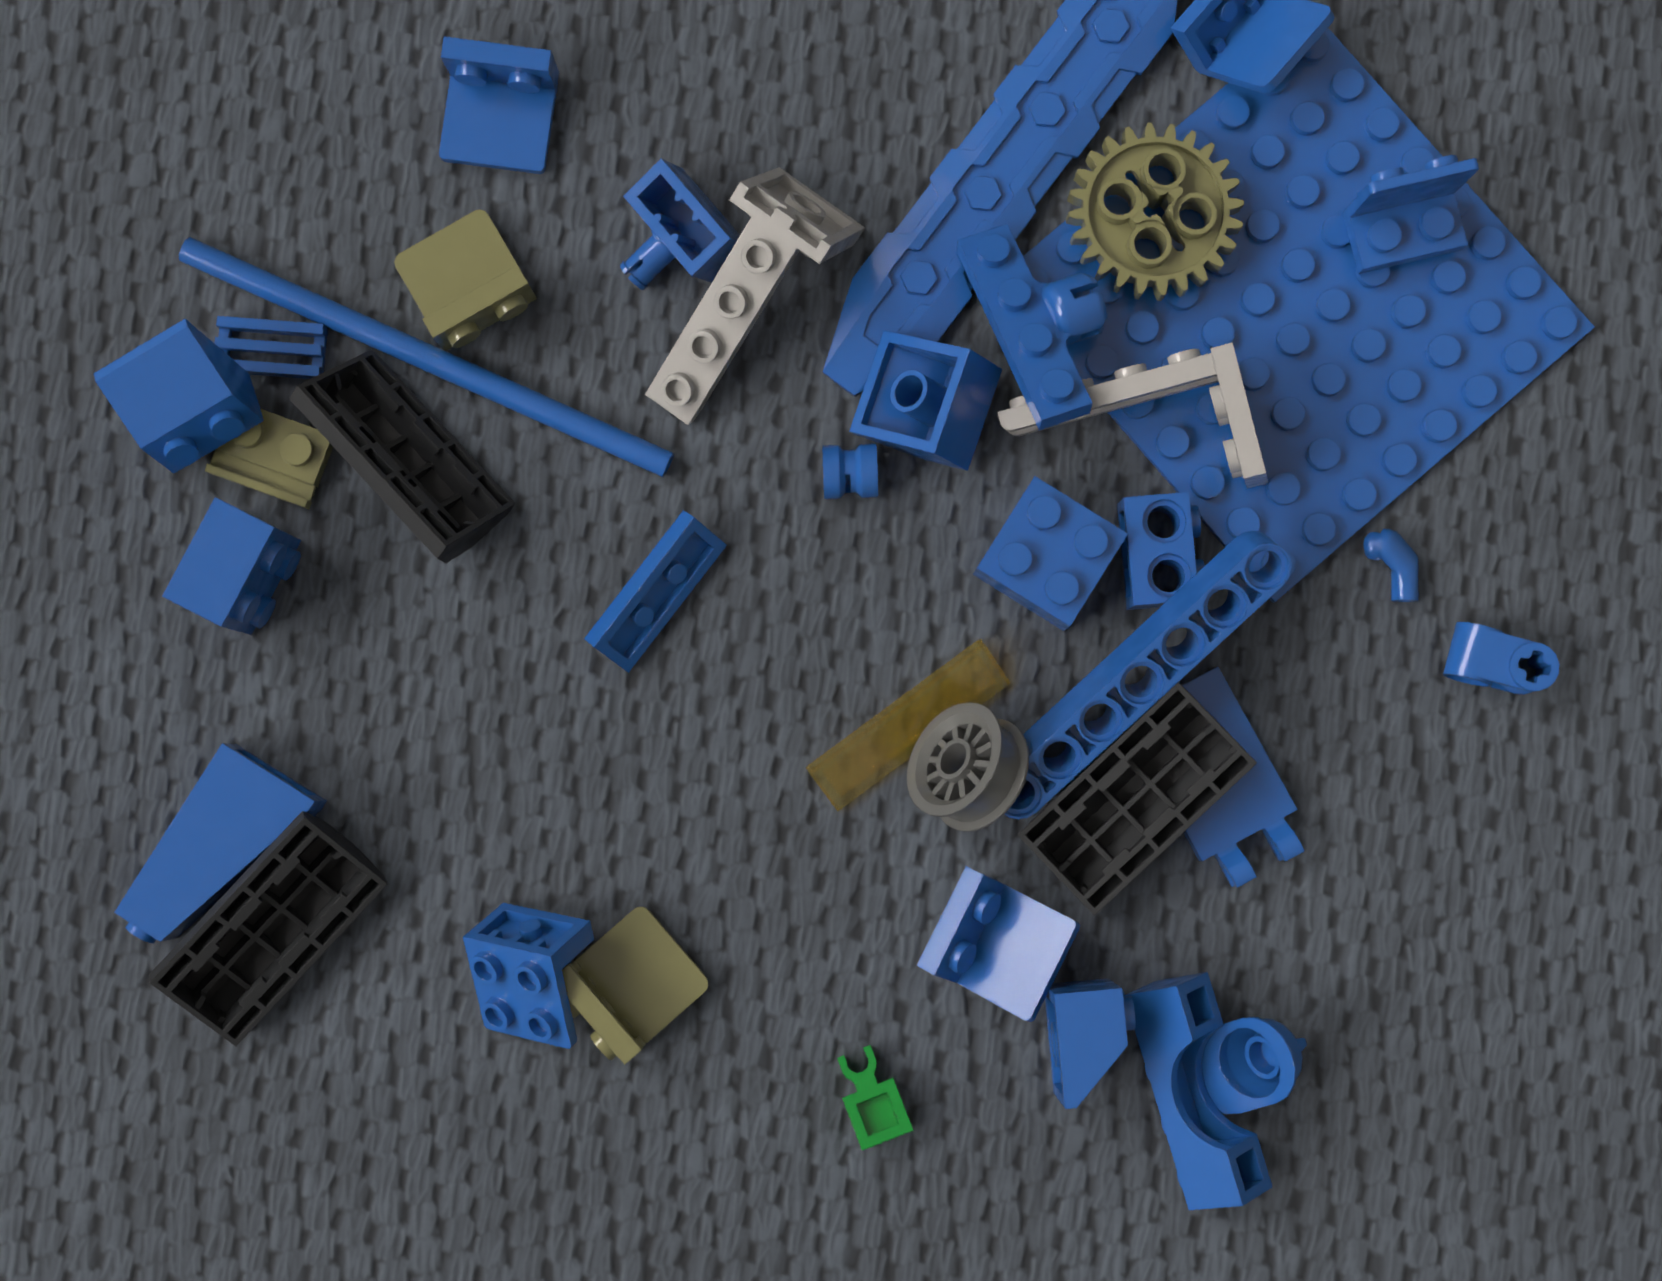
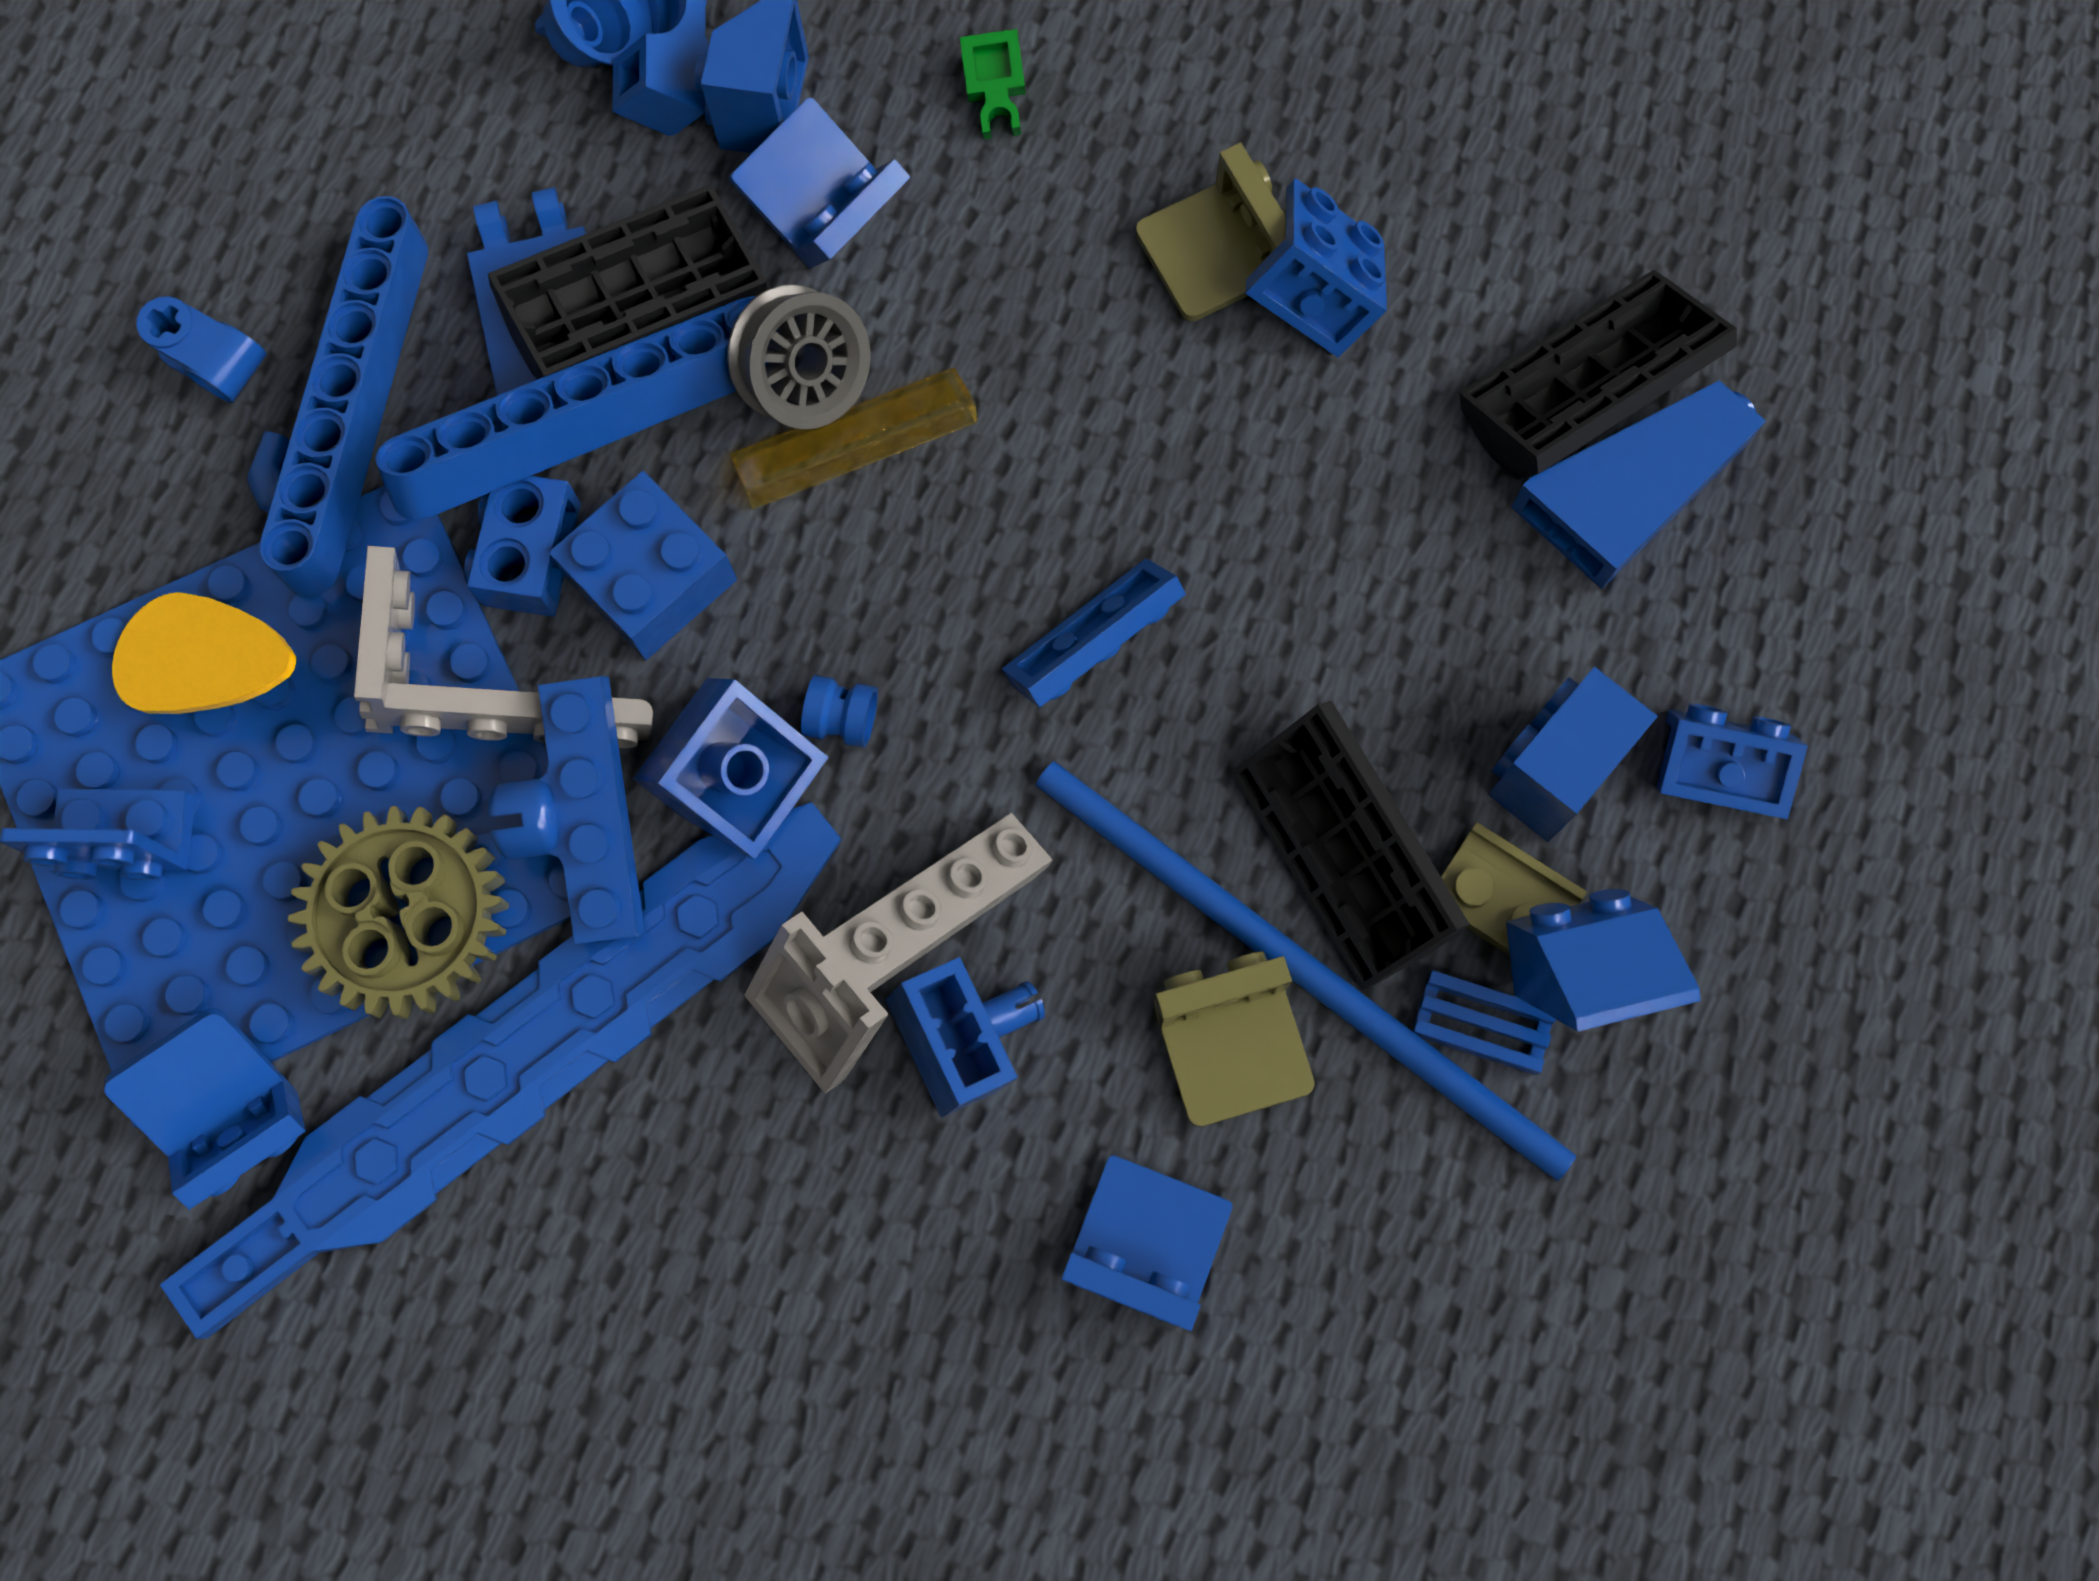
camera: 165 degrees left, 10 degrees down
none -> yellow shield [112,592,296,714]
none -> blue beam [259,196,428,597]
none -> blue bracket [1656,703,1808,819]

